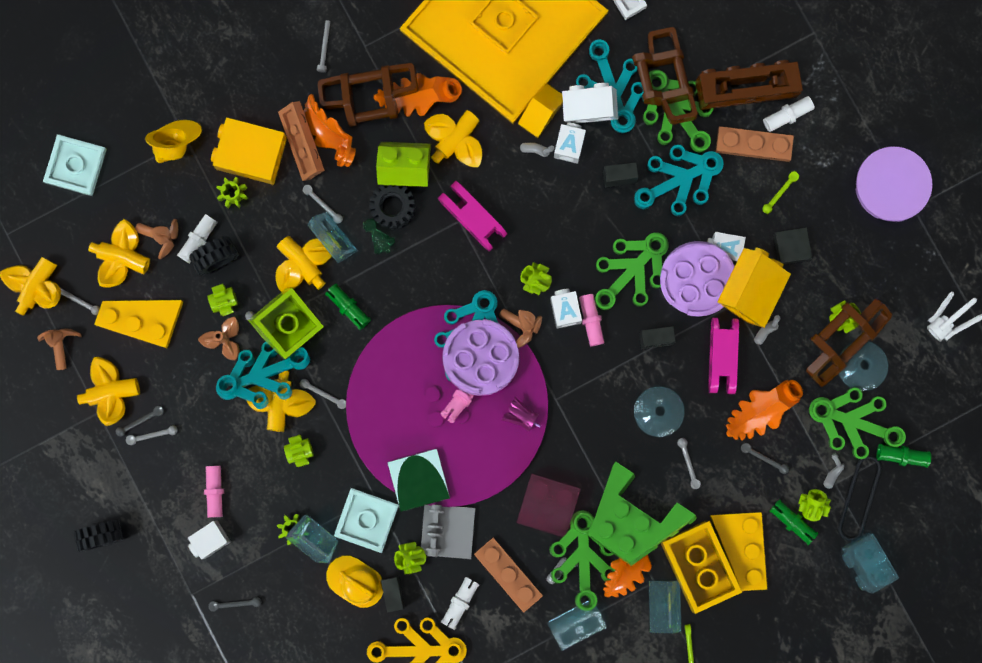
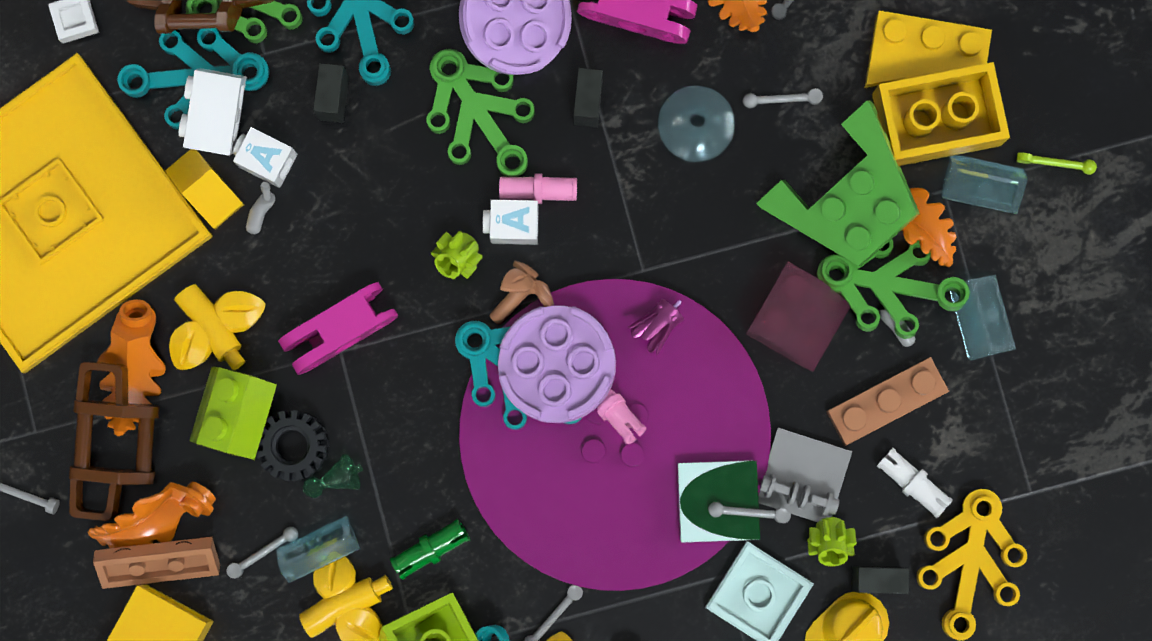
camera: 80 degrees left, 0 degrees up
none -> light grey hinge [708,502,791,523]

